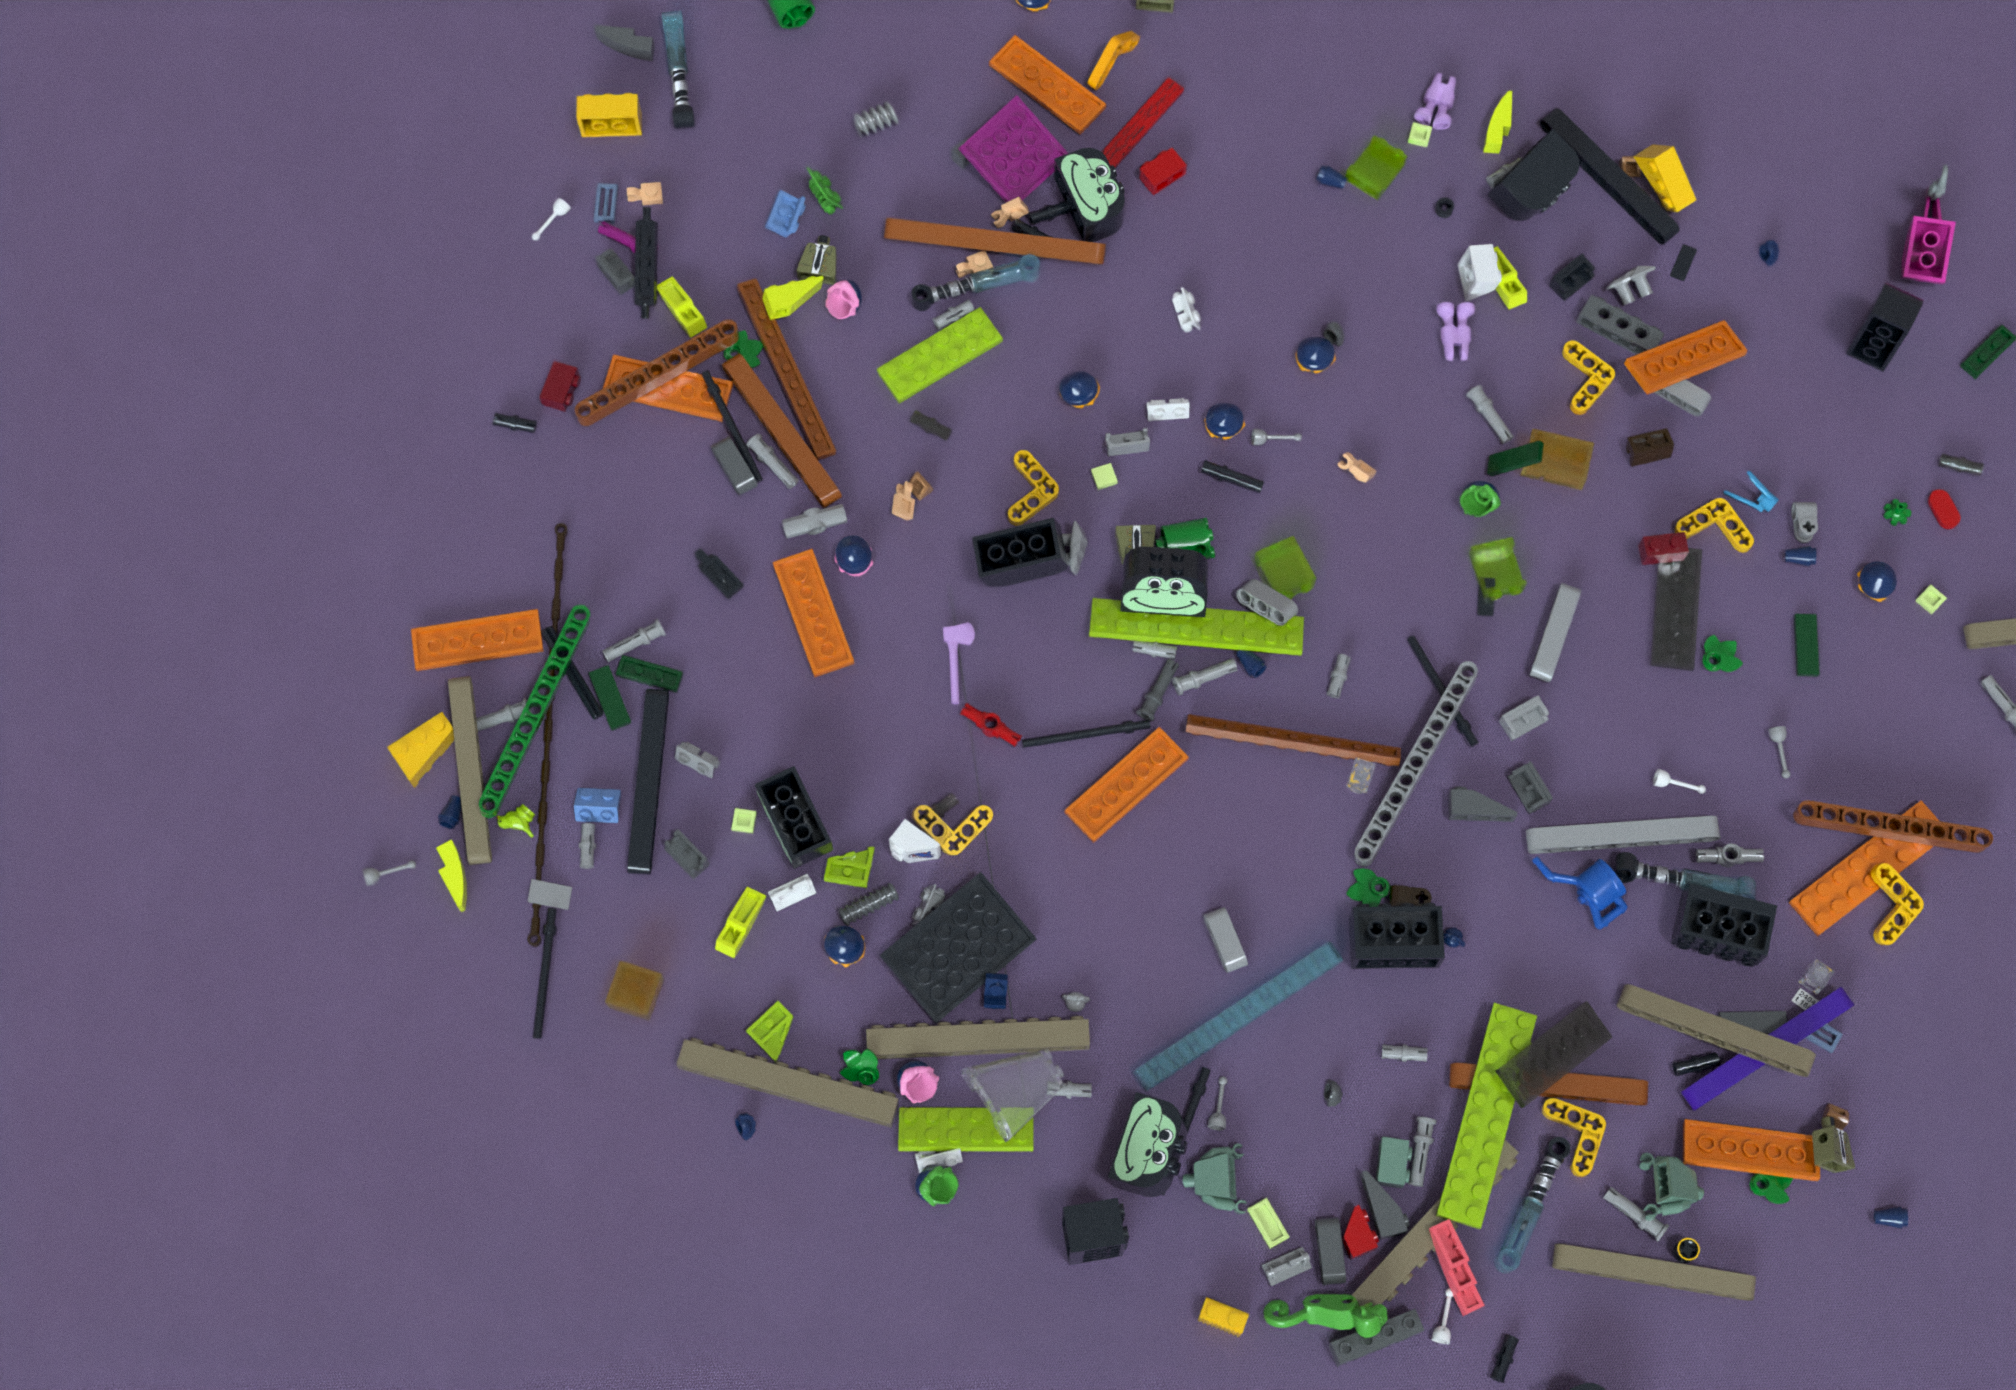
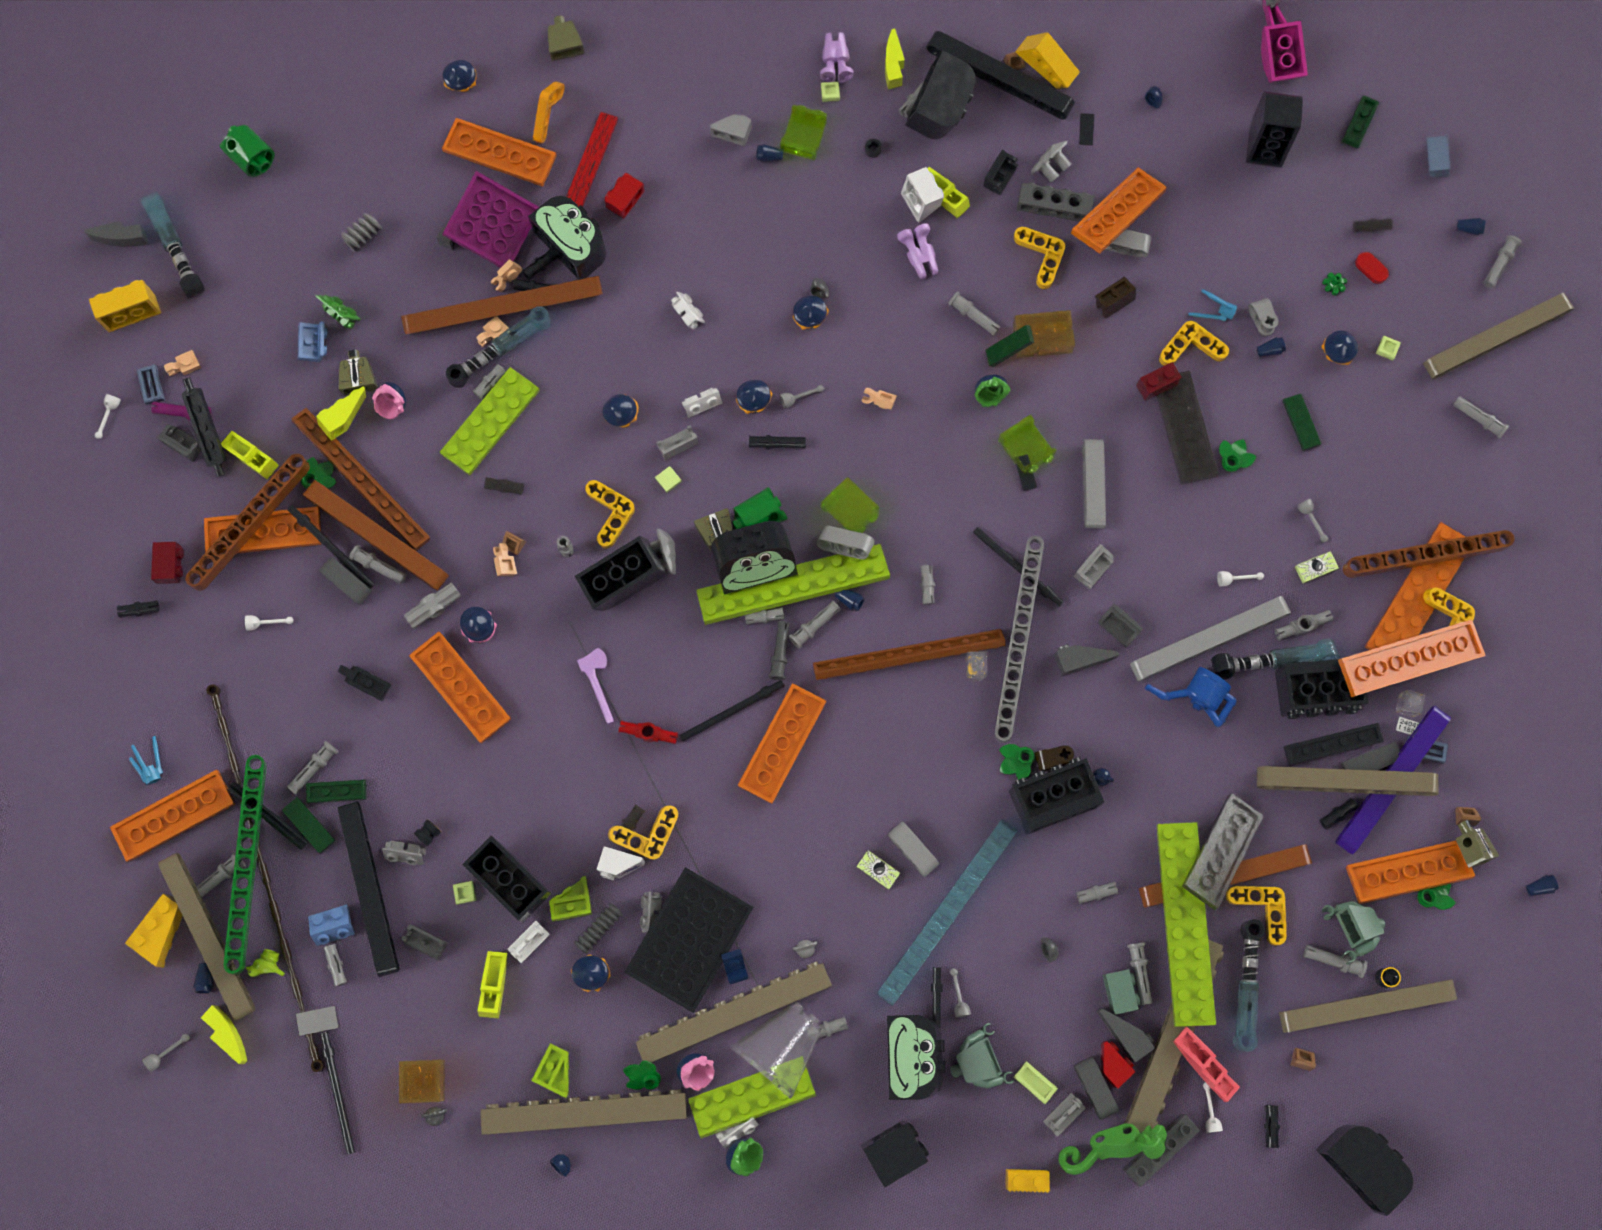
camera: 20 degrees left, 5 degrees up
none -> dark azure plant [129,736,163,785]
none -> white hinge [245,615,293,631]
none -> black wheel [414,819,441,846]
none -> dark grey piece [421,1107,447,1126]
none -> light grey pin [557,536,573,557]
none -> light grey slope [710,114,752,147]
none -> tile [857,851,900,890]
none -> black plate [1283,723,1384,766]
none -> medium nougat slope [1291,1048,1316,1071]
none -> tile [1295,551,1339,584]
none -> orange plate [1338,619,1486,697]

